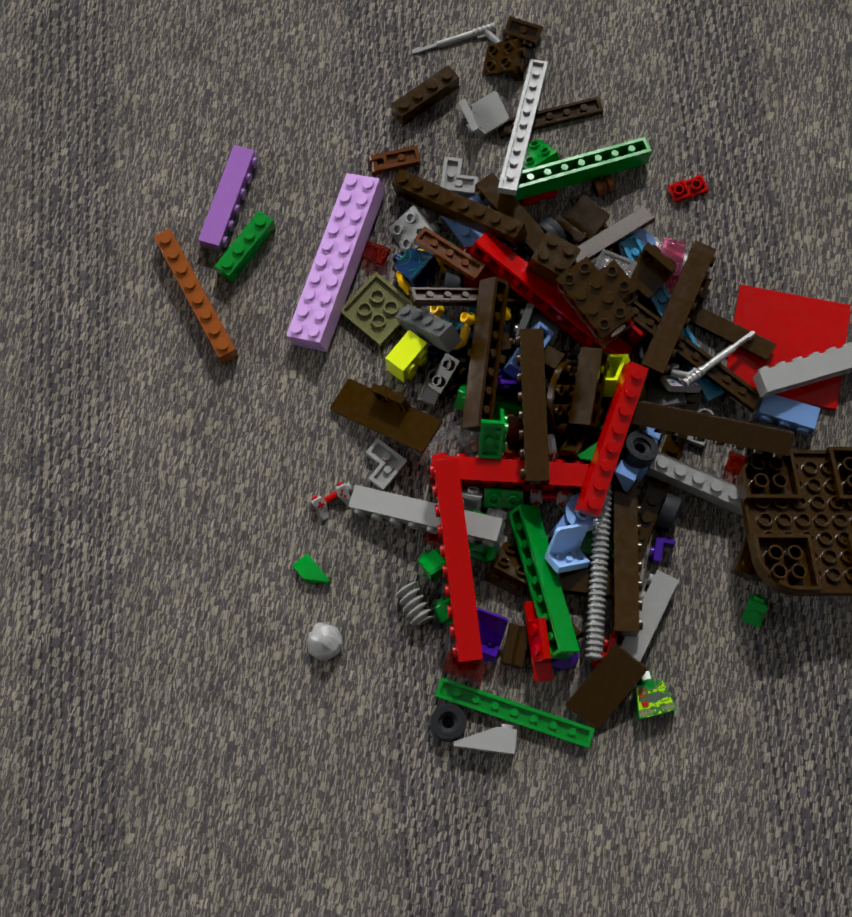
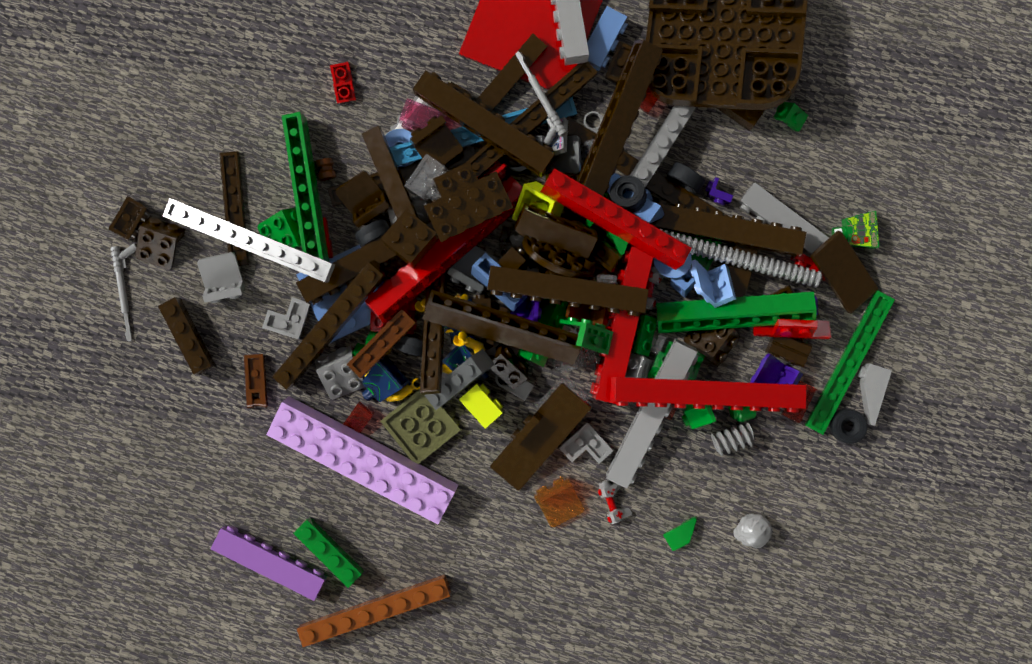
camera: 80 degrees left, 15 degrees up
none -> clear orange bracket [534,476,584,527]

